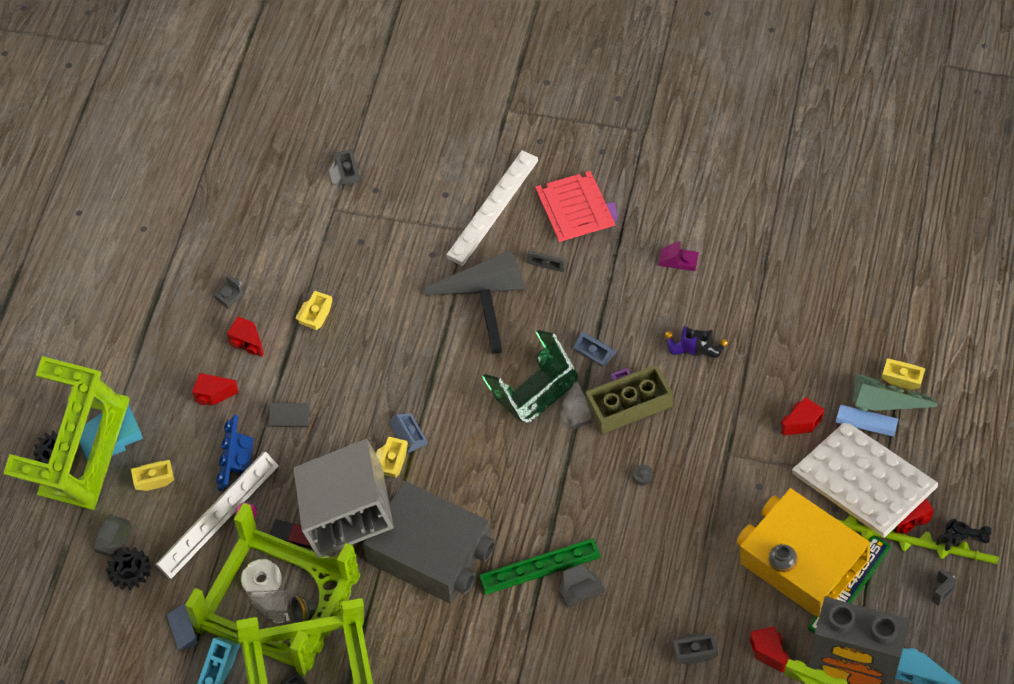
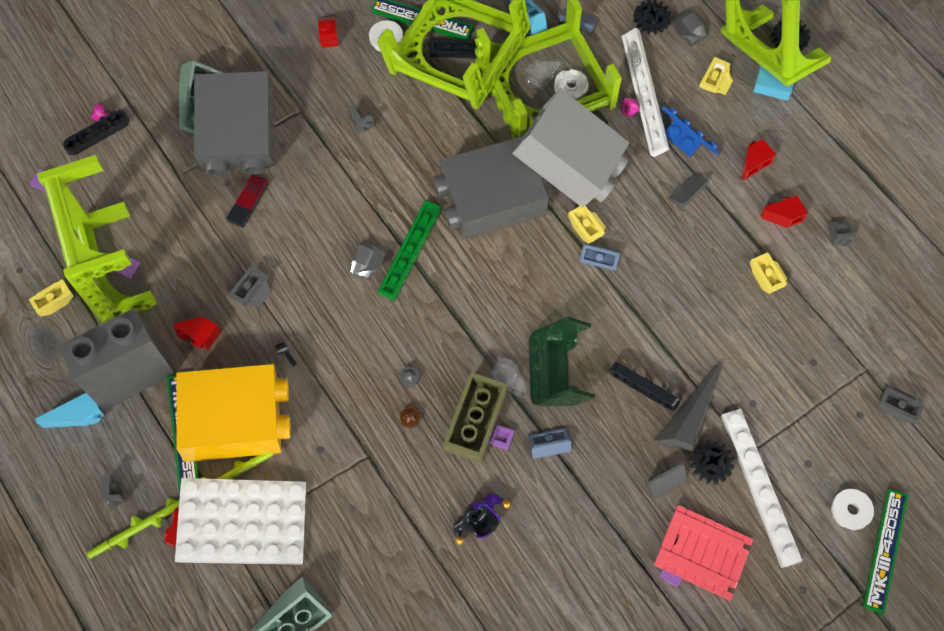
camera: 130 degrees right, 10 degrees up
dark grey piece [291,596,315,623] -> none
magenta slope [658,241,699,271] -> none
dark grey piece [768,544,798,573] -> none
red slope [781,397,825,435] -> none
light blue tile [836,405,898,437] -> none
black piece [936,519,991,551] -> none
none -> black hand [275,342,297,367]
none -> reddish brown tile [400,407,420,428]
none -> black gear [690,440,735,485]
none -> white tile [831,489,874,531]
none -> tile [862,489,909,614]

